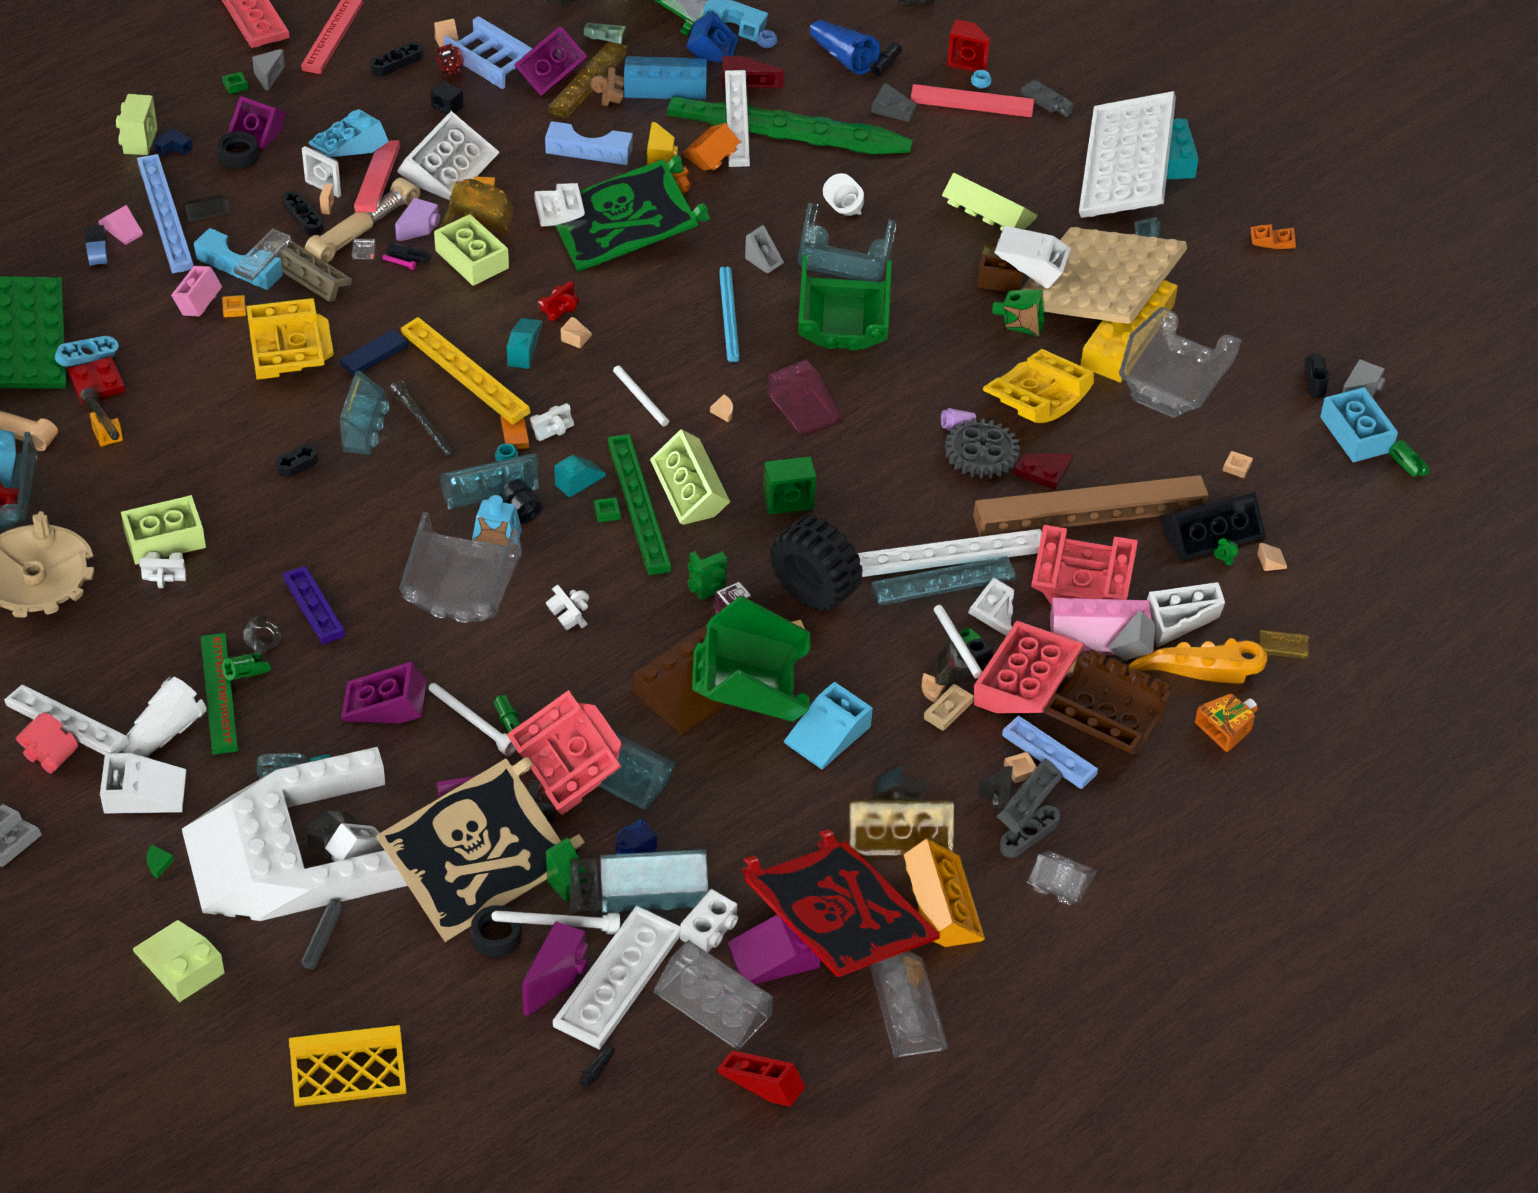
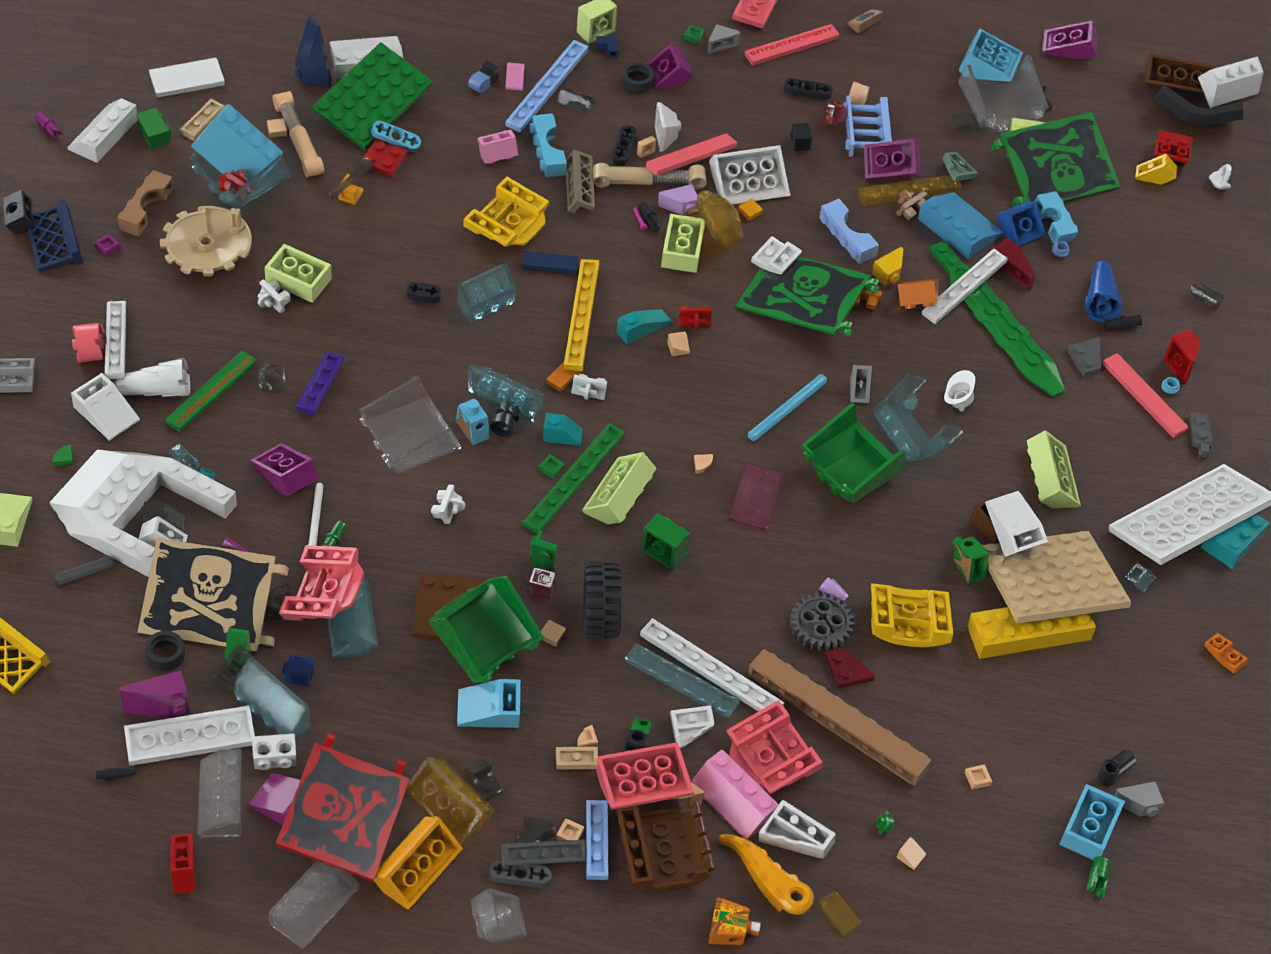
camera: 45 degrees right, 5 degrees up
light orange tile [222,295,246,318] -> none
green hinge [222,653,271,680] -> none
clear tile [234,228,291,281] -> none
medium azure slope [308,109,389,157] -> none
clear tile [352,239,376,259] -> none
clear smoke piece [389,380,454,458] -> none
white piece [491,911,620,935] -> none
teal plate [495,443,518,465] -> none
white bar [613,365,669,427] -> none
white bar [934,605,982,678] -> none
clear smoke slope [935,641,971,685] -> none
light grey slope [1108,610,1155,661] -> none
clear windscreen [1119,307,1241,418] -> none
black slope [1160,492,1266,561] -> none

